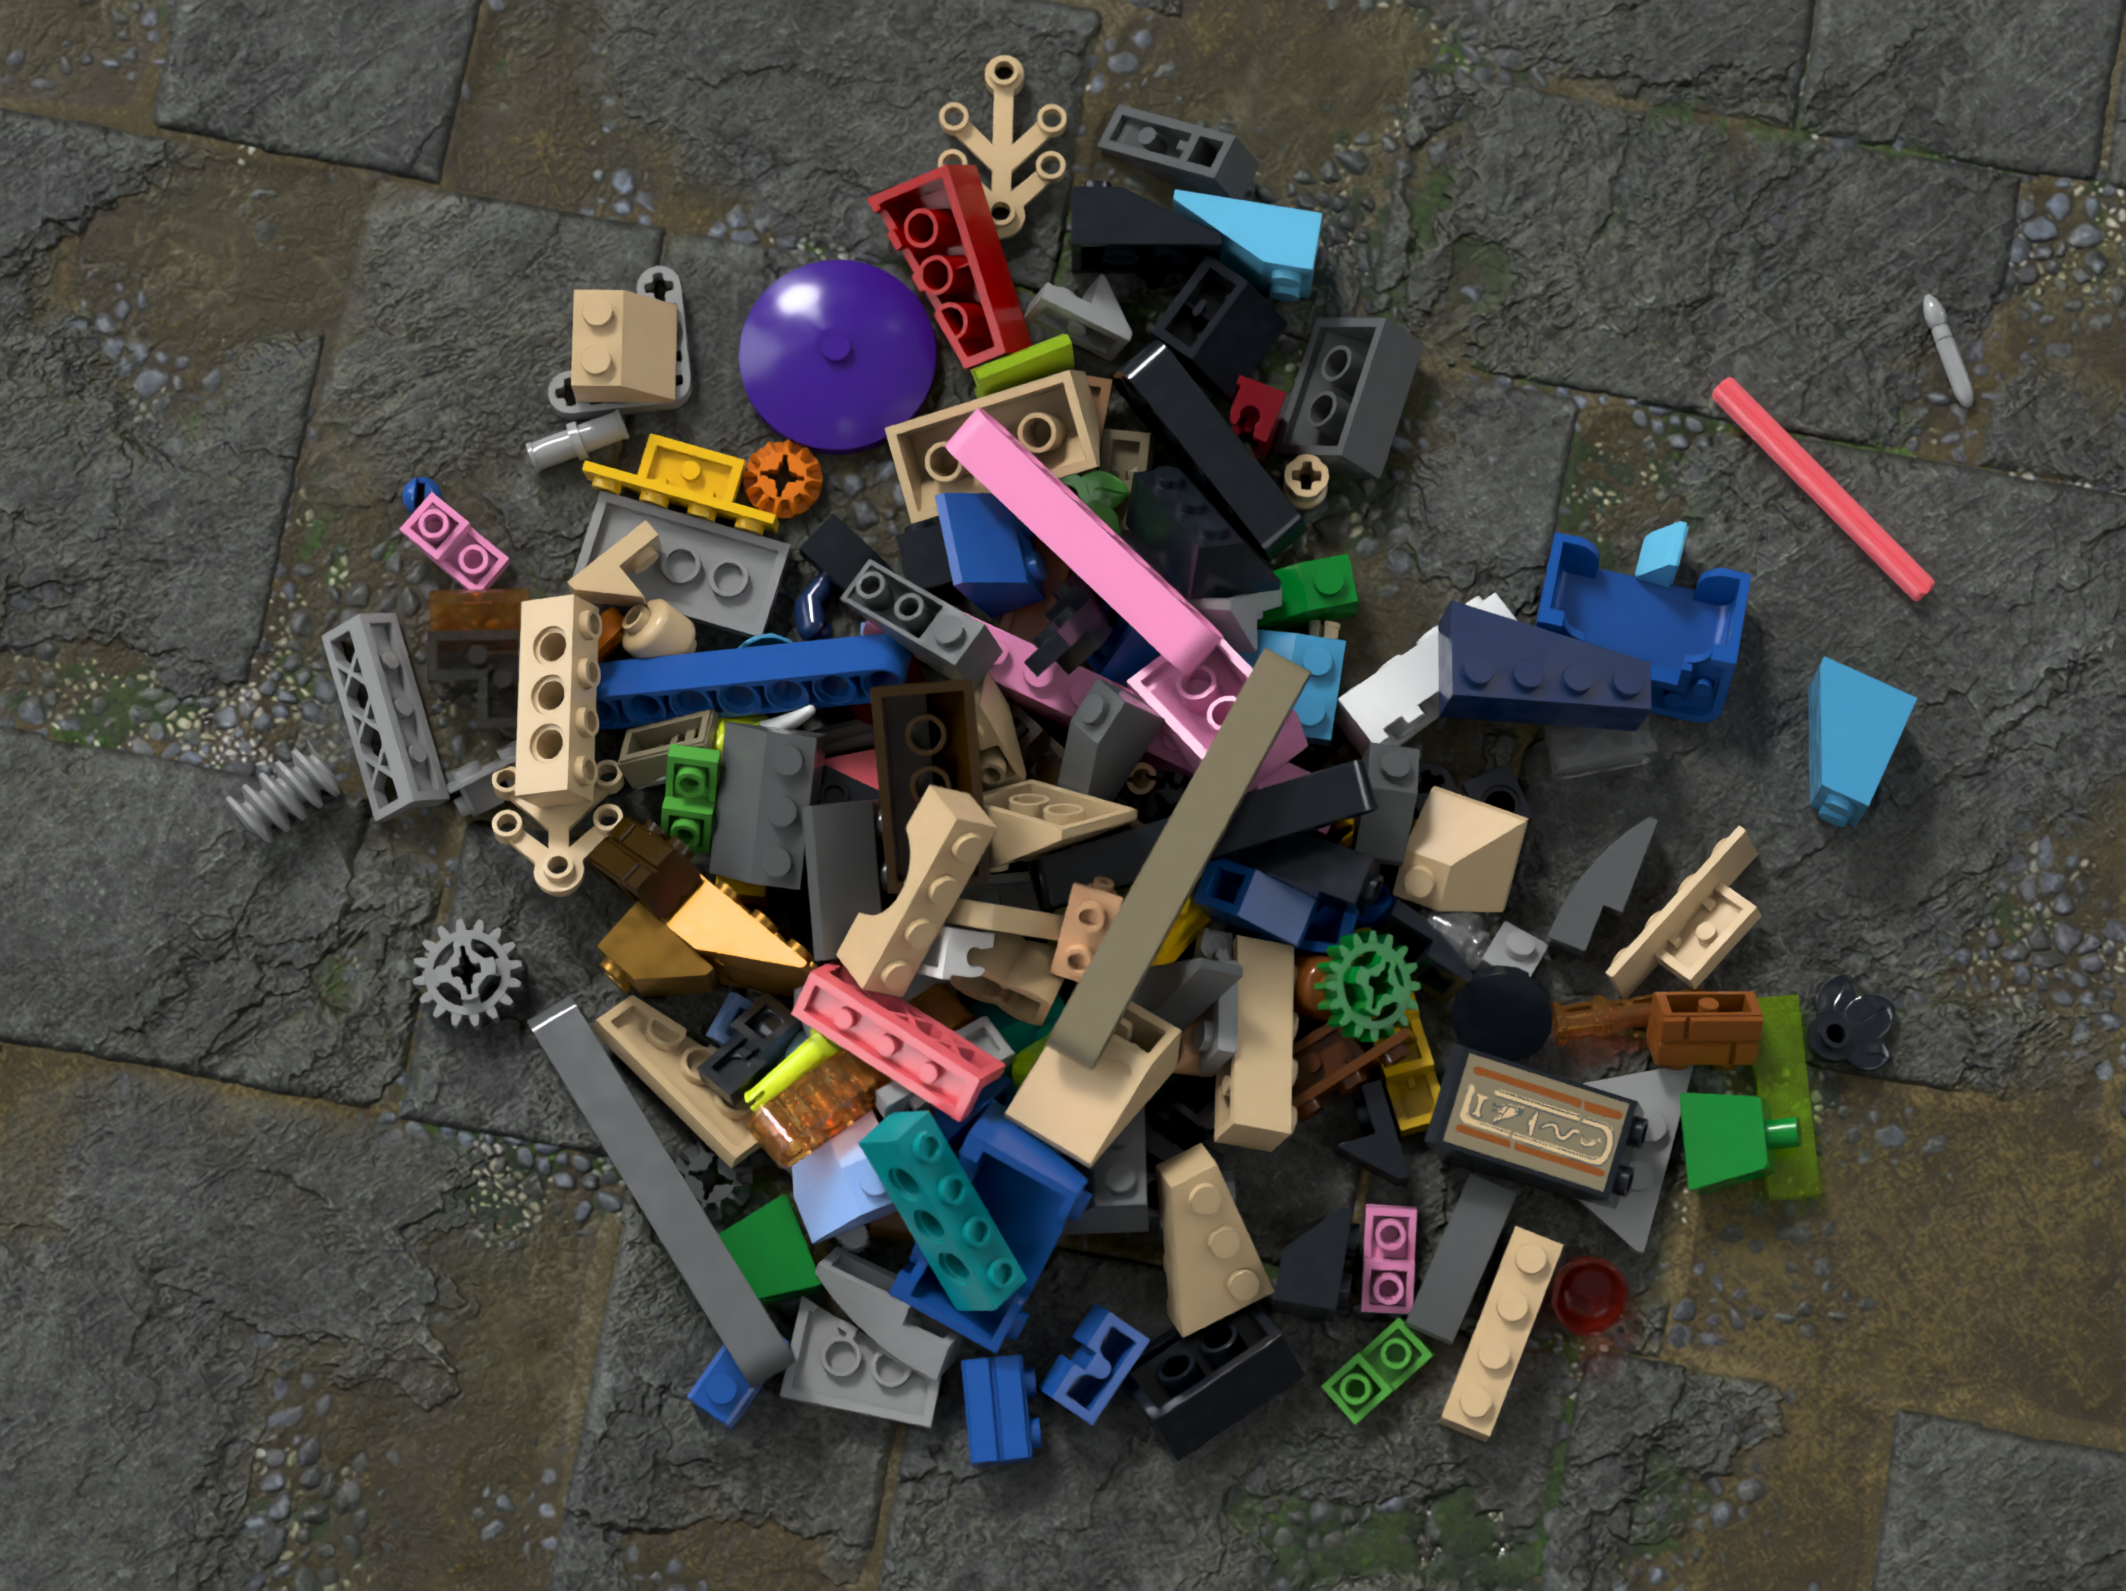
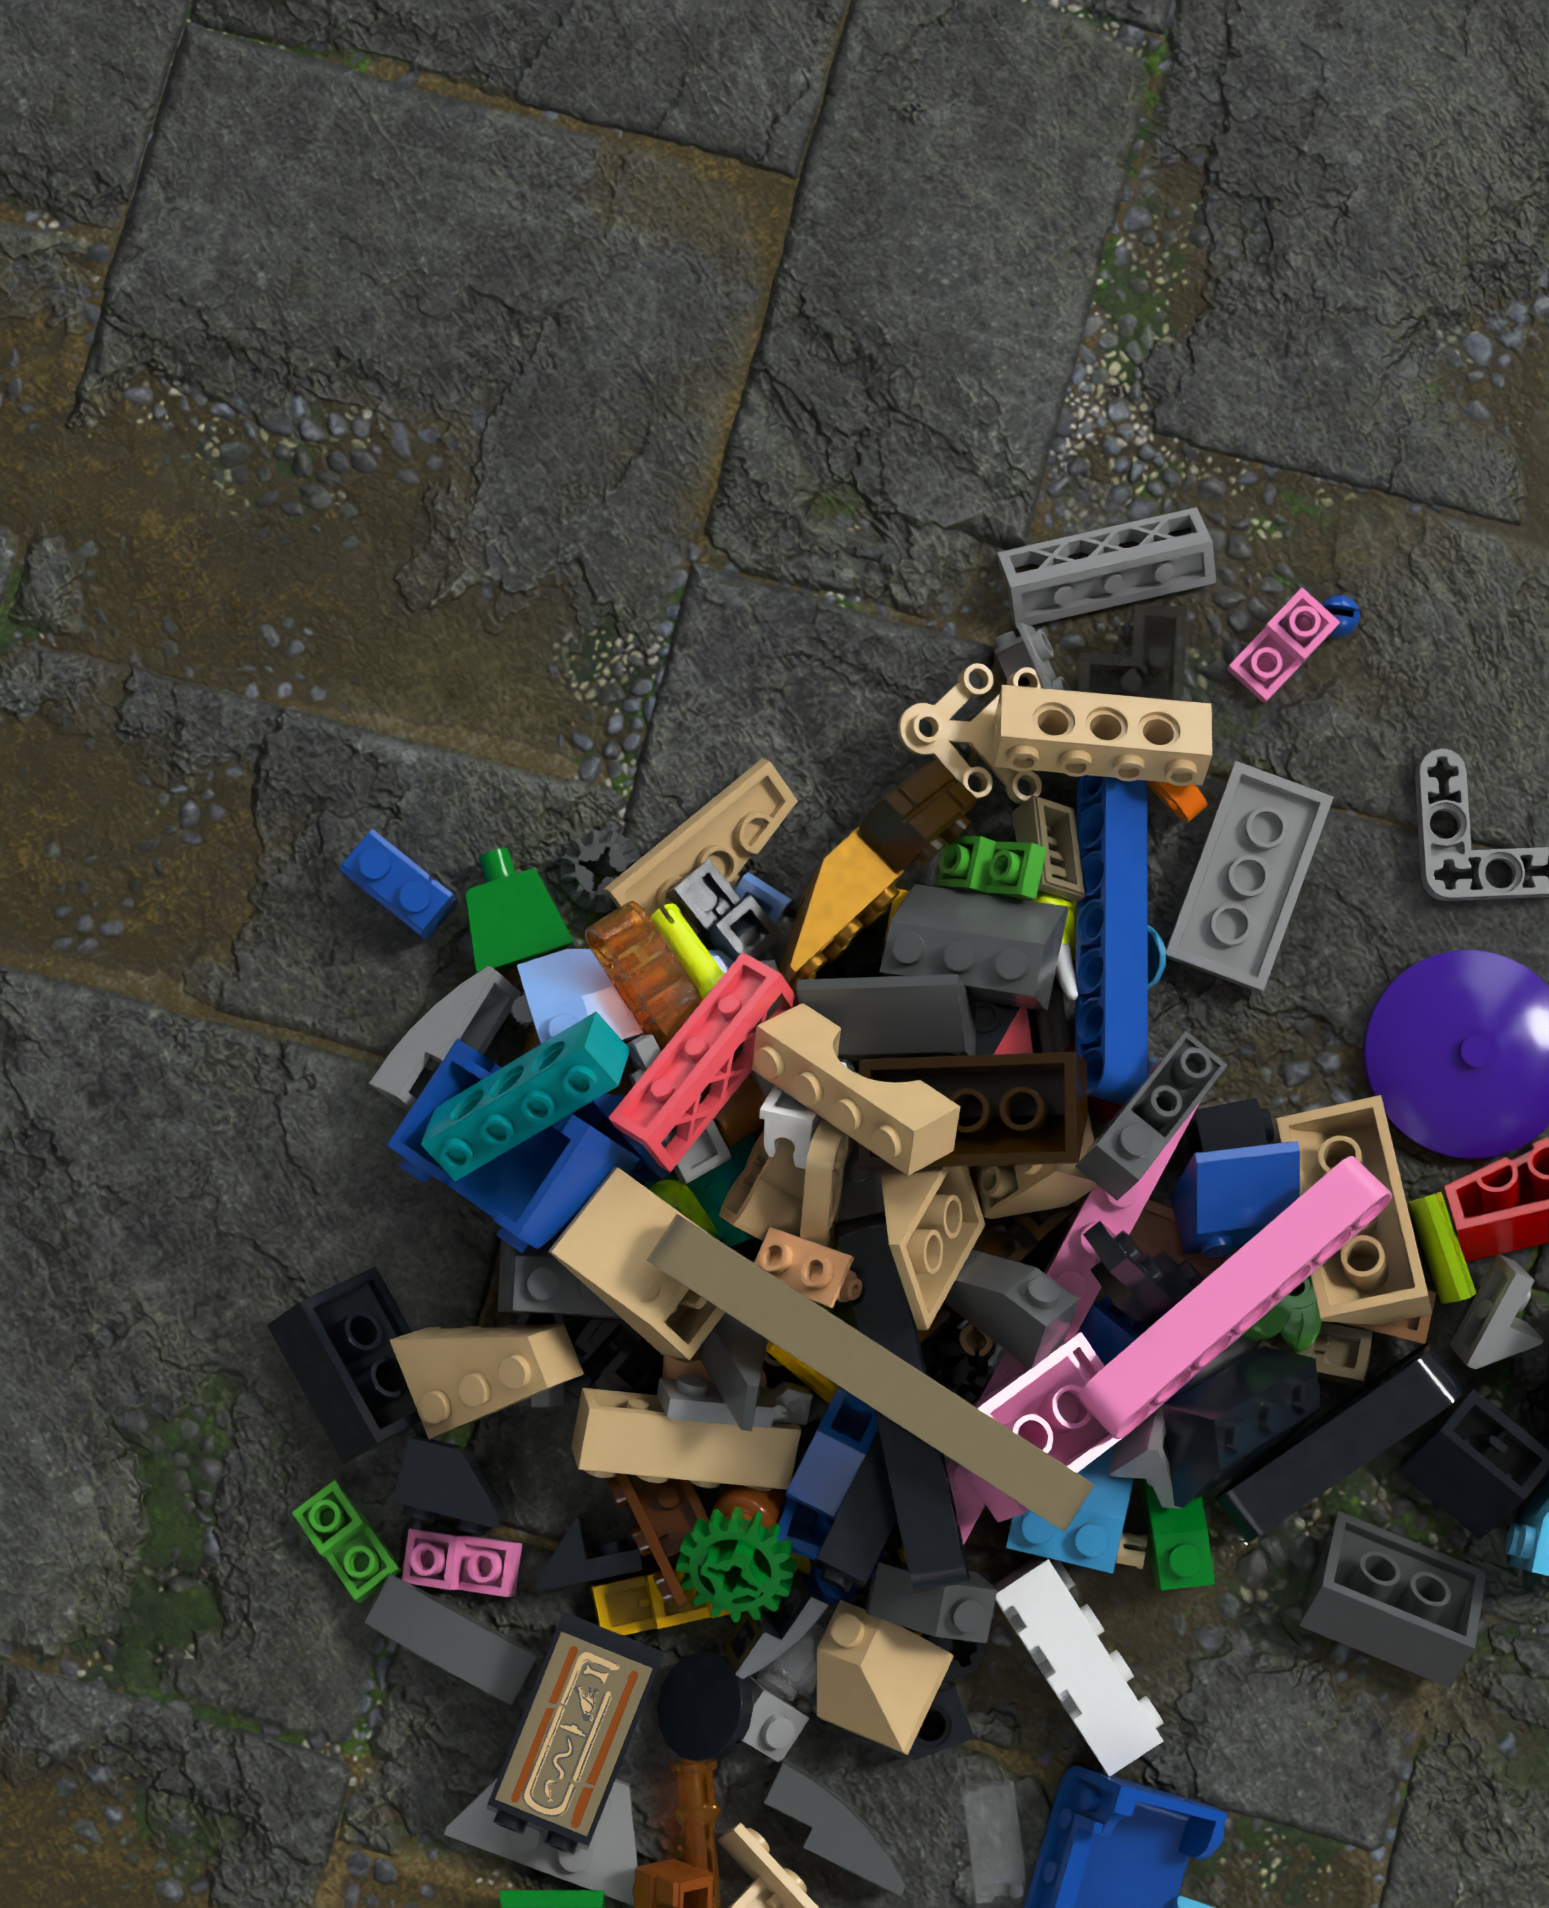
camera: 95 degrees right, 5 degrees up
light grey piece [225,740,341,844] -> none
light grey gear [413,919,524,1030] -> none
clear orange tile [429,588,531,643] -> none
light grey pin [526,409,630,473] -> none
dark grey beam [526,995,796,1389] -> none
tan slope [567,520,662,607] -> none
tan slope [571,290,678,403] -> none
yellow bracket [582,433,779,536] -> none
pearl gold slope [597,901,721,997] -> none
tan head [622,599,697,659] -> none
orange gear [743,439,823,519] -> none
light grey wing [780,1296,942,1429] -> none
dark blue arm [794,572,837,641] -> none
black slope [799,513,895,596] -> none
blue brick [961,1355,1042,1468] -> none
blue brick [1037,1303,1150,1425] -> none
dark red hinge [1230,375,1286,469] -> none
tan bush [1283,454,1329,510] -> none
dark blue wedge [1438,600,1652,731] -> none
tan brick [1438,1226,1563,1442] -> none
clear red hair [1550,1256,1629,1338] -> none

